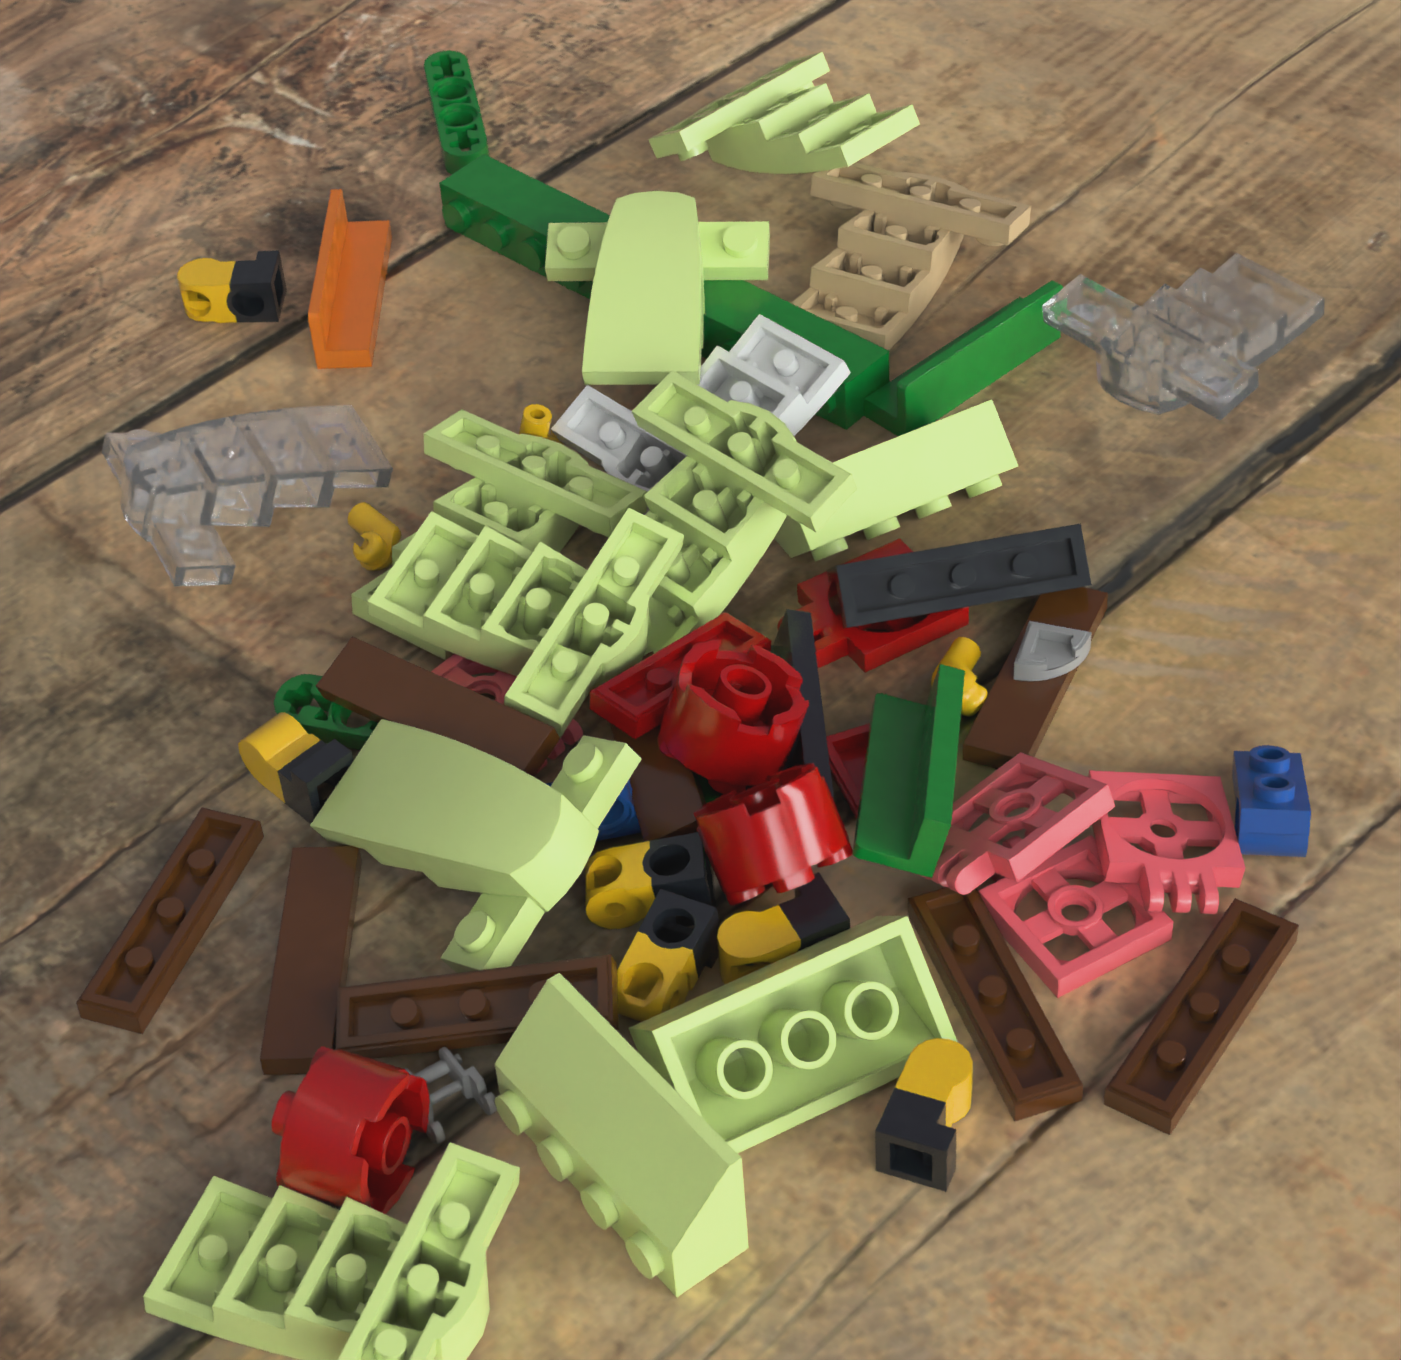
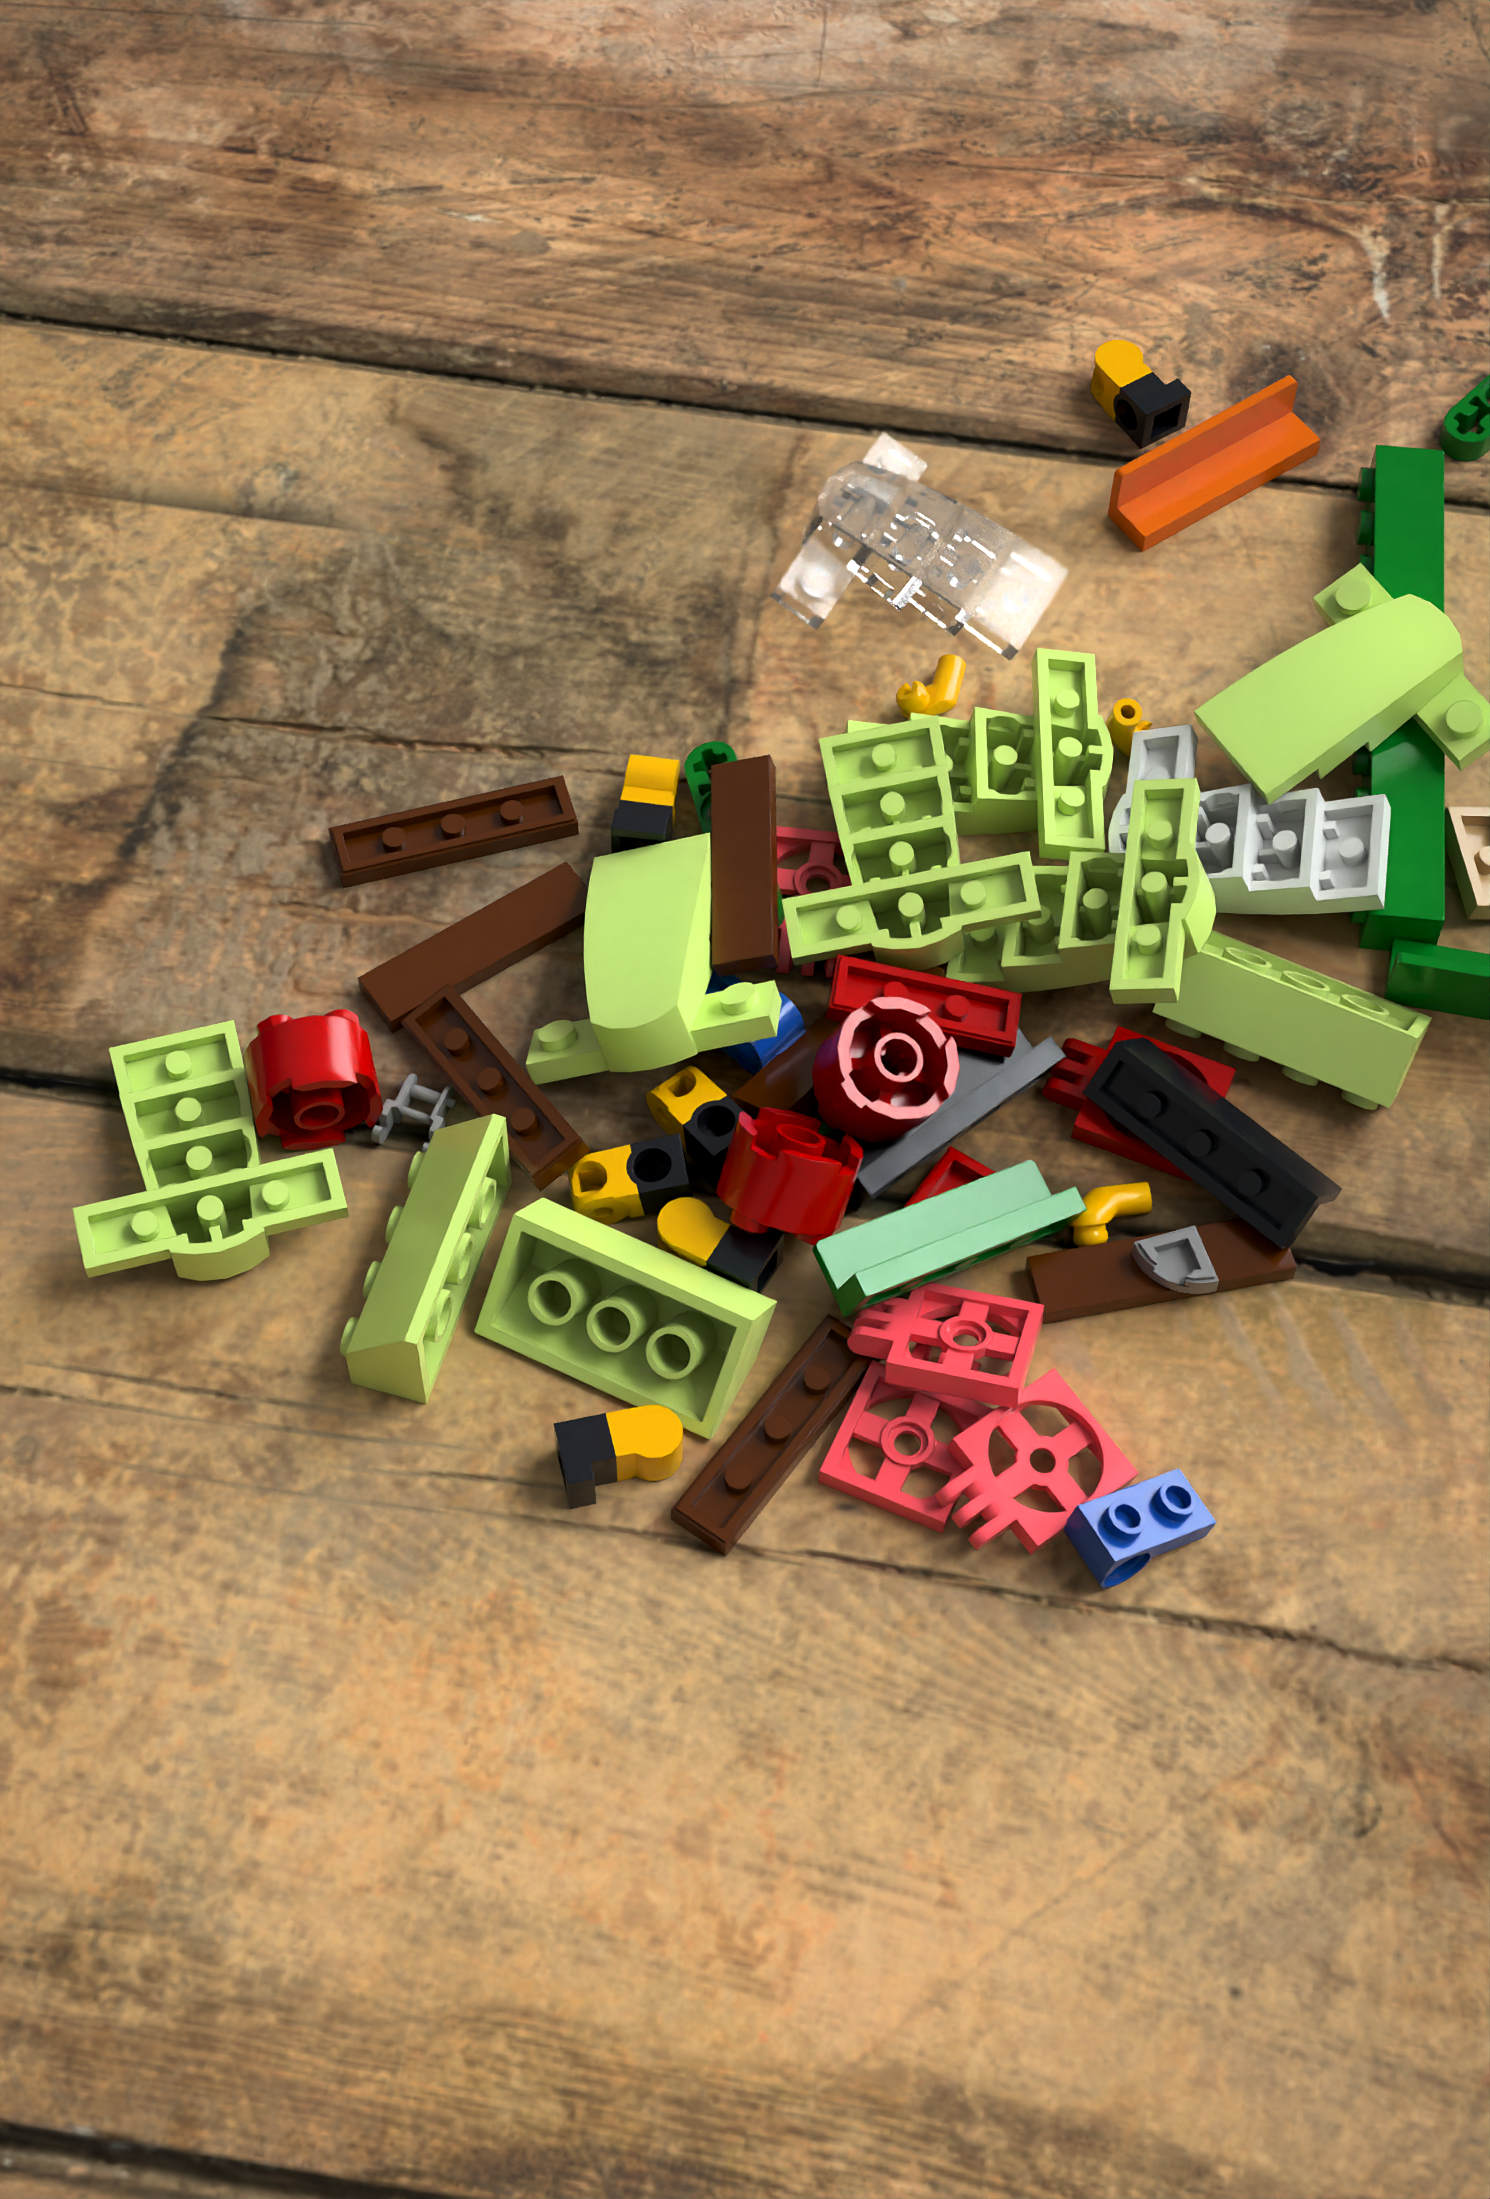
camera: 50 degrees right, 15 degrees up
reddish brown tile [1104,898,1299,1135] -> none

